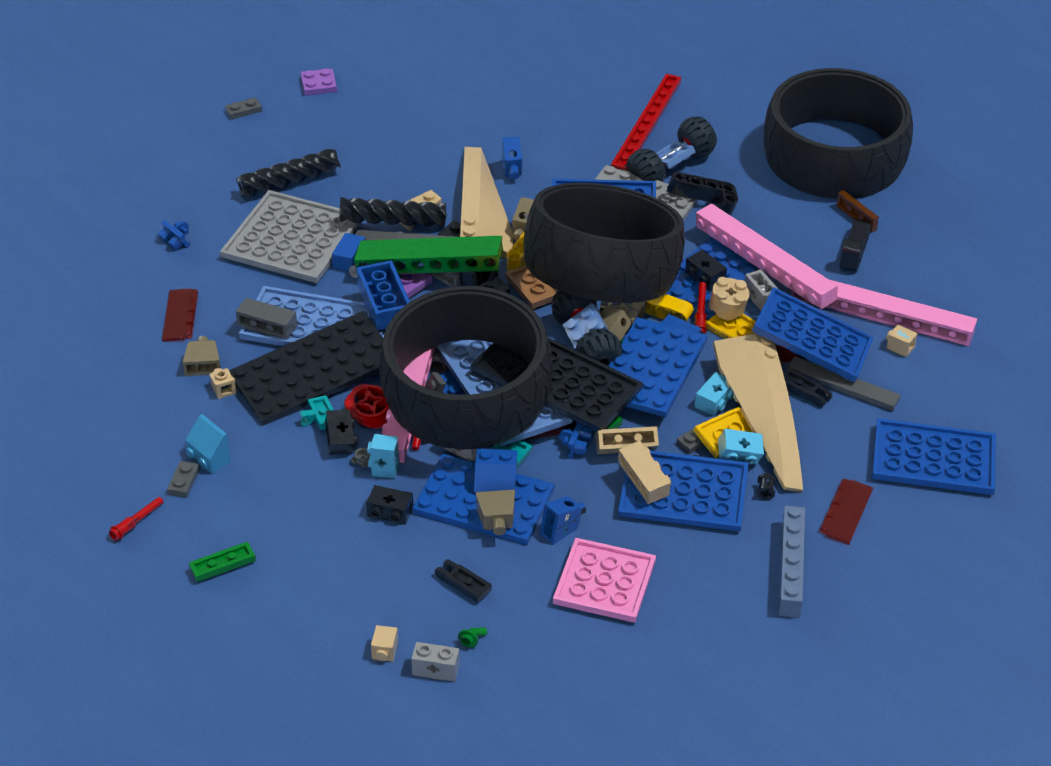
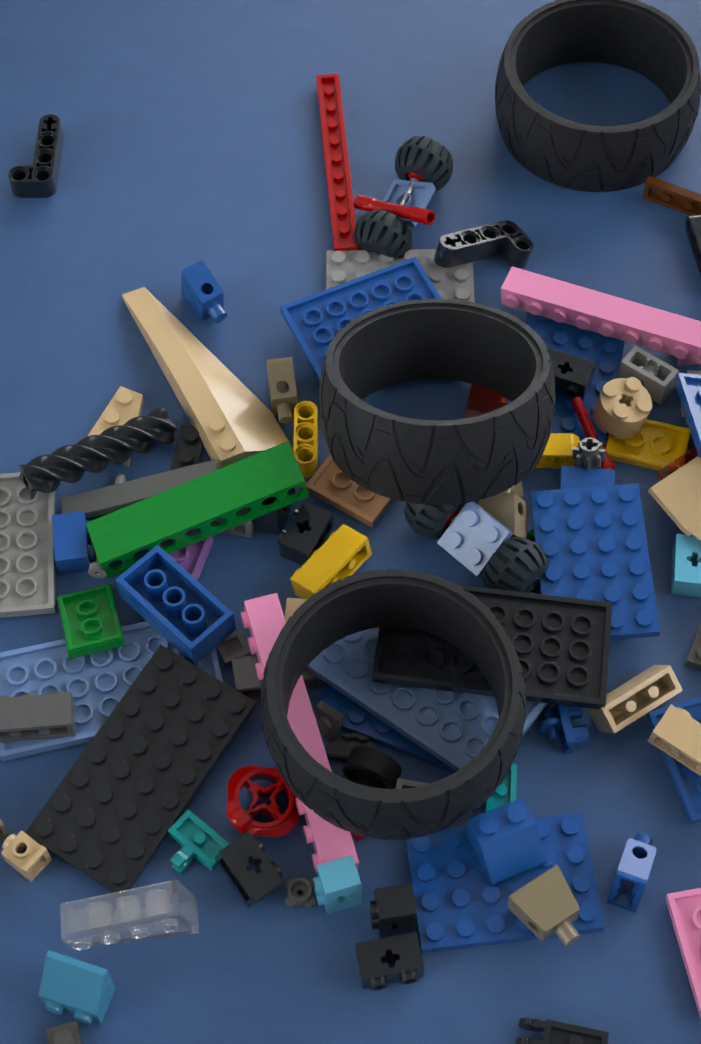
camera: 25 degrees left, 15 degrees up
none -> black beam [8,114,64,198]
none -> green tile [57,584,125,659]
none -> clear wedge [60,880,199,950]
none -> red piece [354,195,435,225]
none -> black brick [369,883,417,938]
none -> dark grey gear [572,438,606,470]

